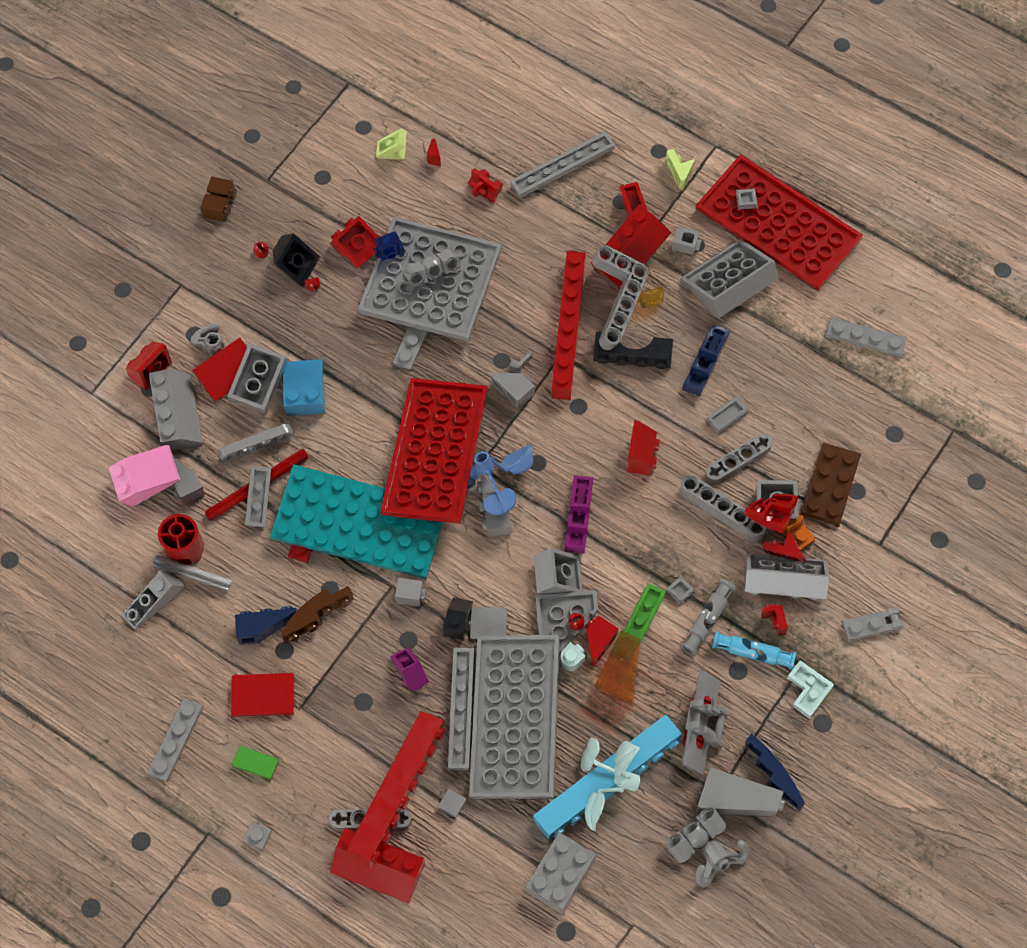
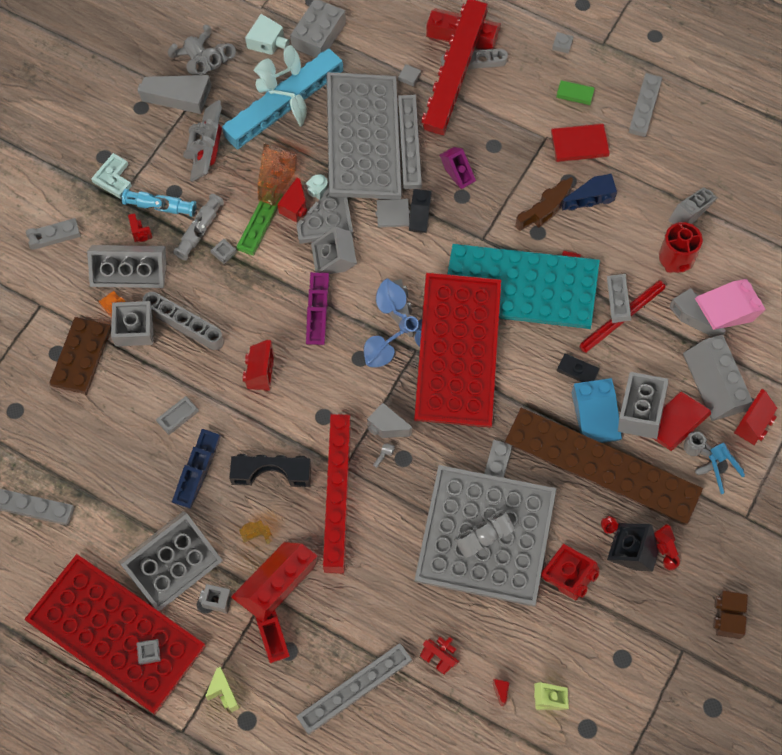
camera: 175 degrees right, 0 degrees up
light grey axle [153,555,231,591] -> none
light grey beam [218,424,294,463] -> none
clear blue brick [373,231,404,261] -> none
light grey brick [395,578,426,607] -> none
red hinge [568,613,585,631] -> none
light grey beam [592,246,648,350] -> none
light grey beam [705,434,772,484] -> none
red brick [745,494,798,533] -> none
dark blue slope [745,733,805,811] -> none
red slope [762,531,806,563] -> none
none -> light aqua torso [245,14,289,55]
none -> reddish brown plate [505,407,703,525]
none -> black plate [557,353,600,382]
none -> red bracket [654,524,679,559]
none -> dark azure plant [709,442,745,494]

